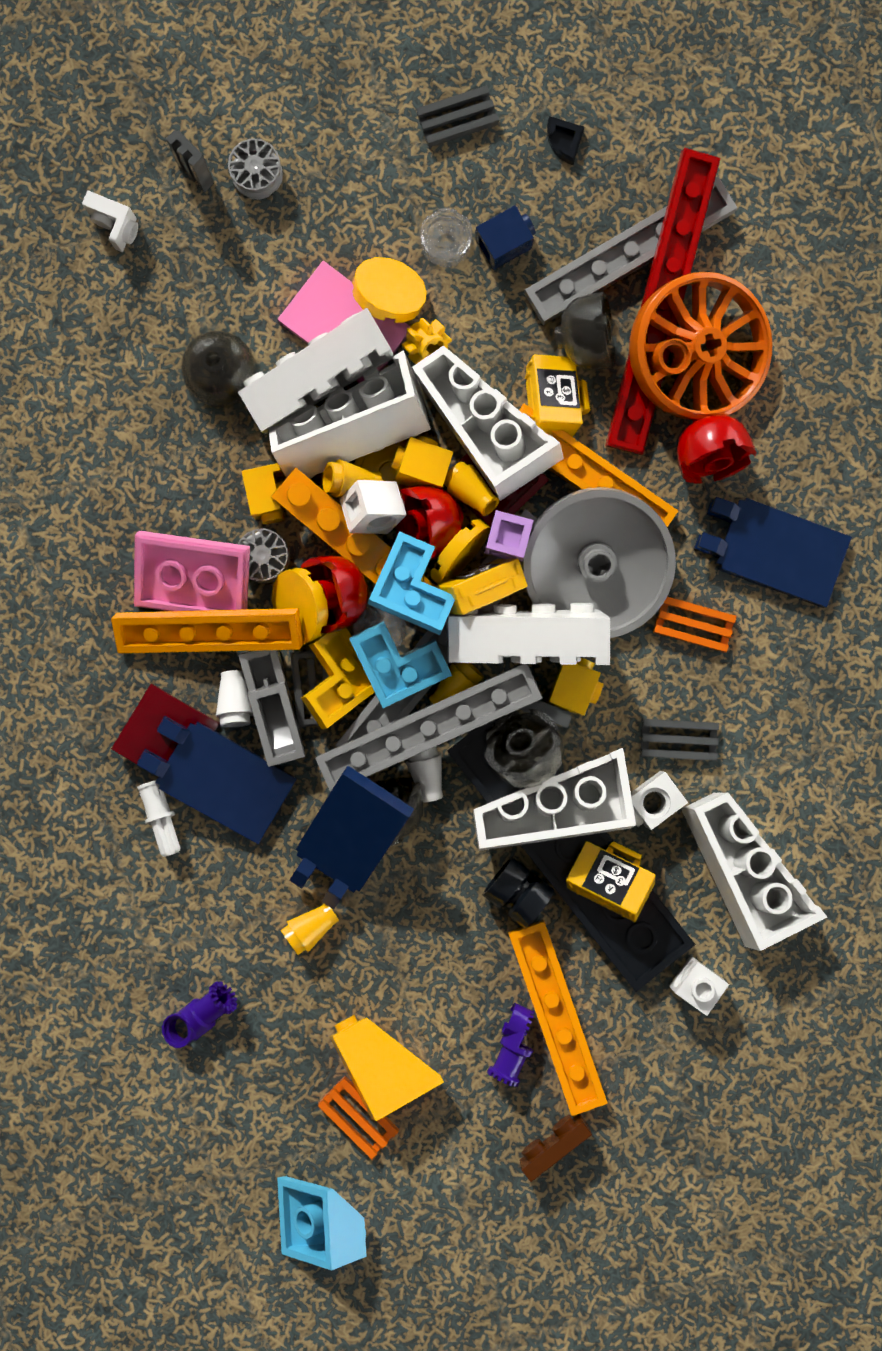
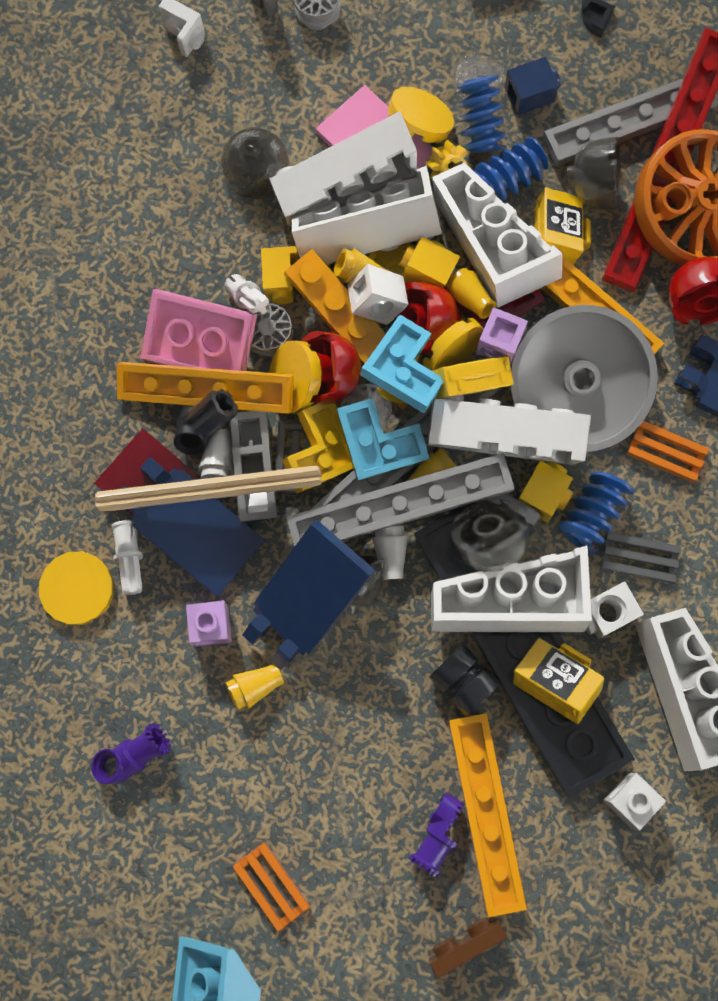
camera: 15 degrees right, 10 degrees down
yellow slope [329,1015,444,1121] -> none
none -> yellow tile [39,551,114,625]
none -> tan axle [95,466,321,512]
none -> black piece [173,389,238,455]
none -> lavender brick [186,601,232,647]
none -> white axle [225,274,269,315]
none -> blue piece [455,75,507,153]
none -> blue piece [472,137,549,201]
none -> blue piece [558,472,635,554]

